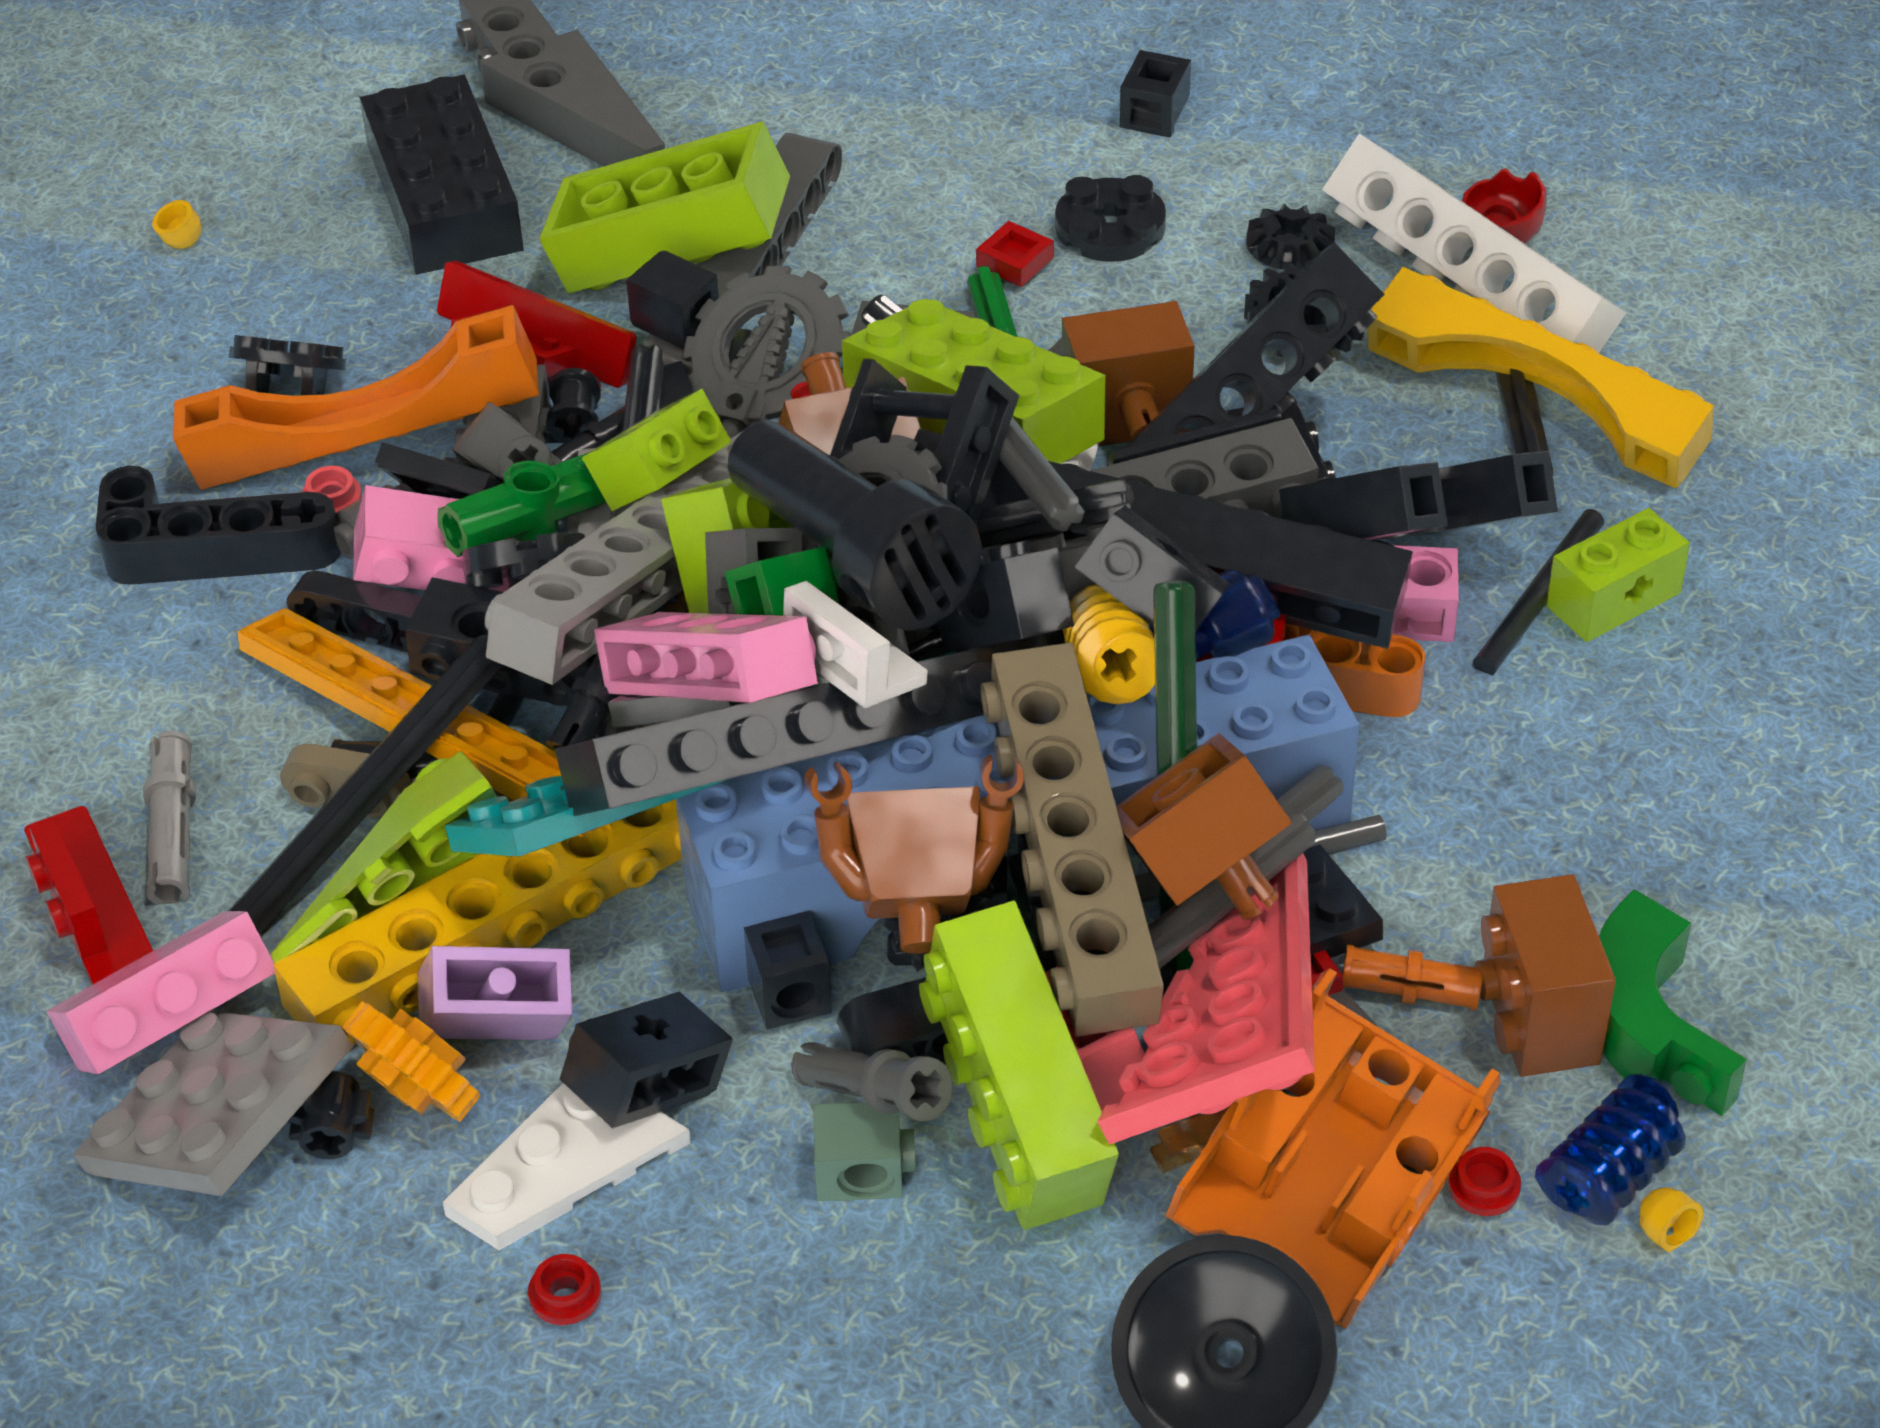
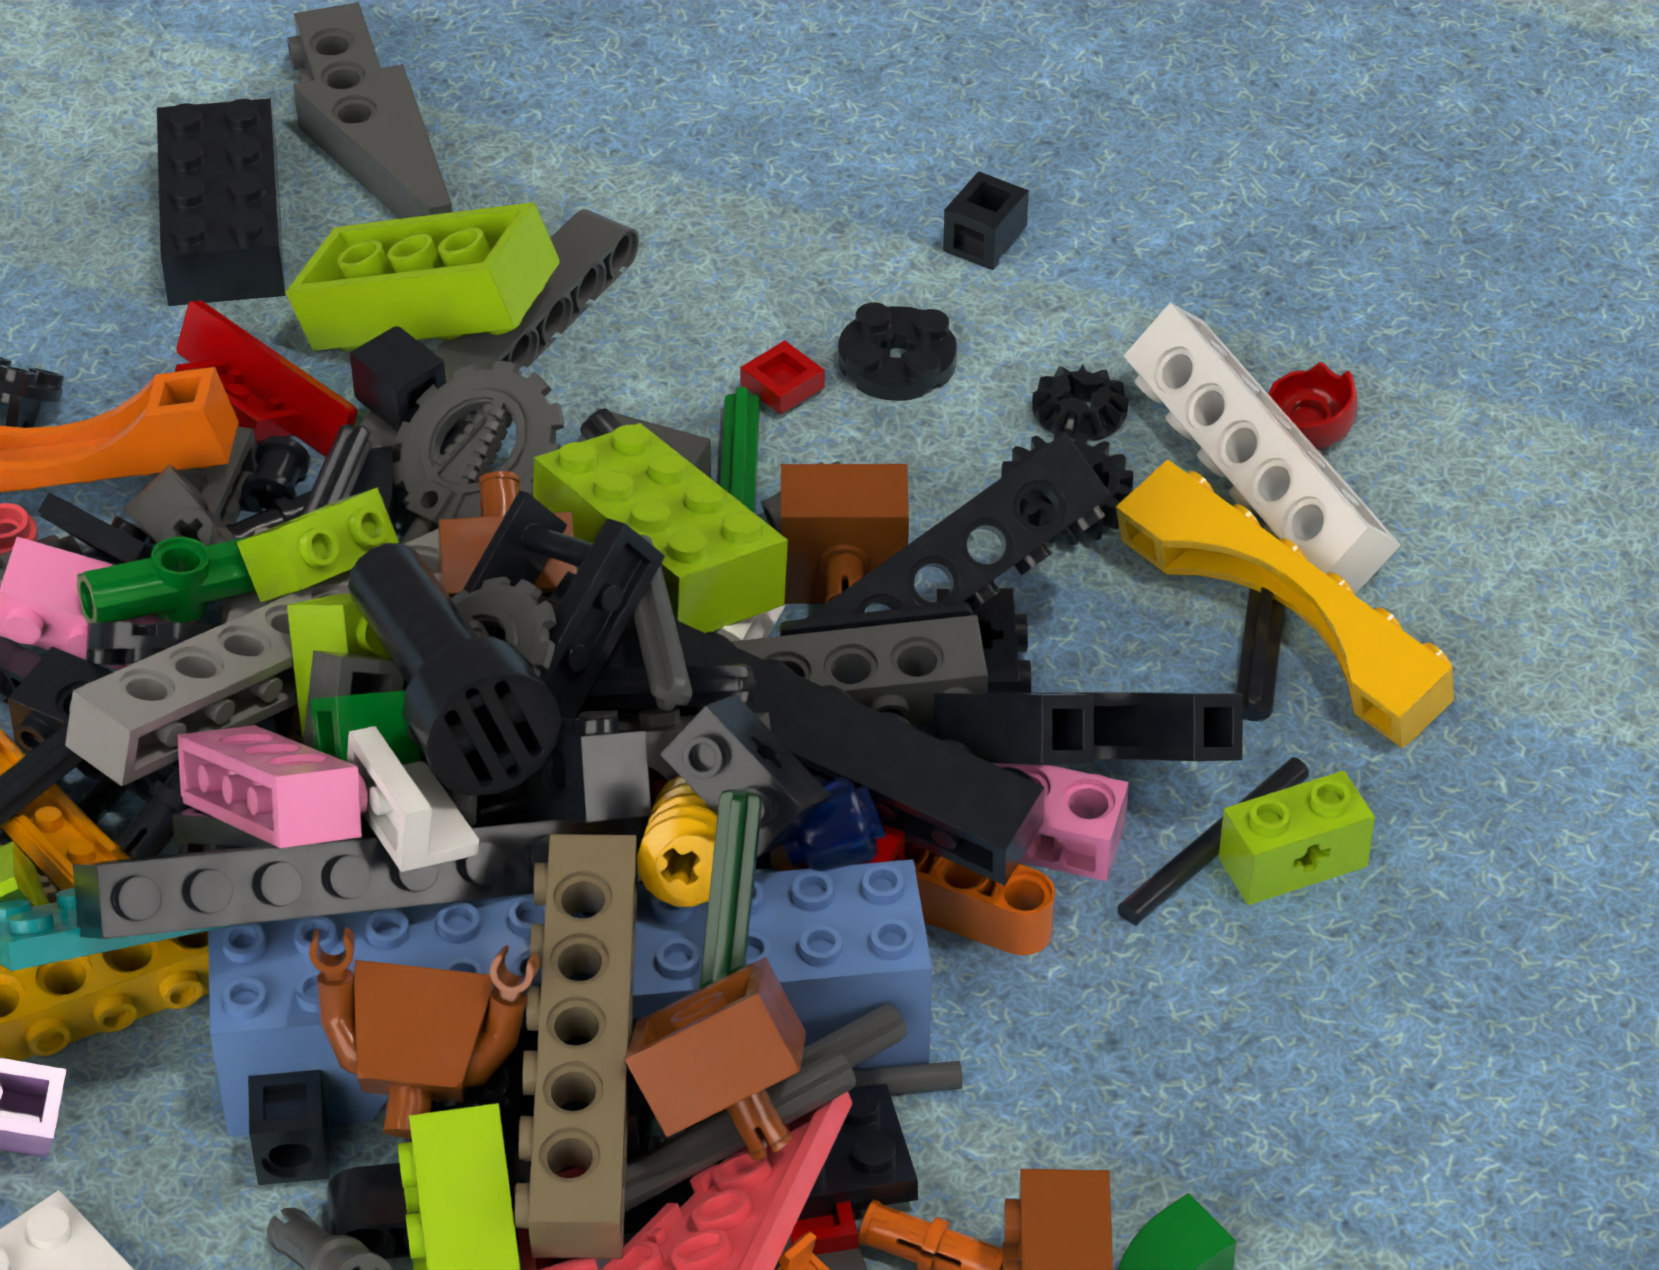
camera: 10 degrees right, 0 degrees up
black brick [559,991,733,1129] -> none

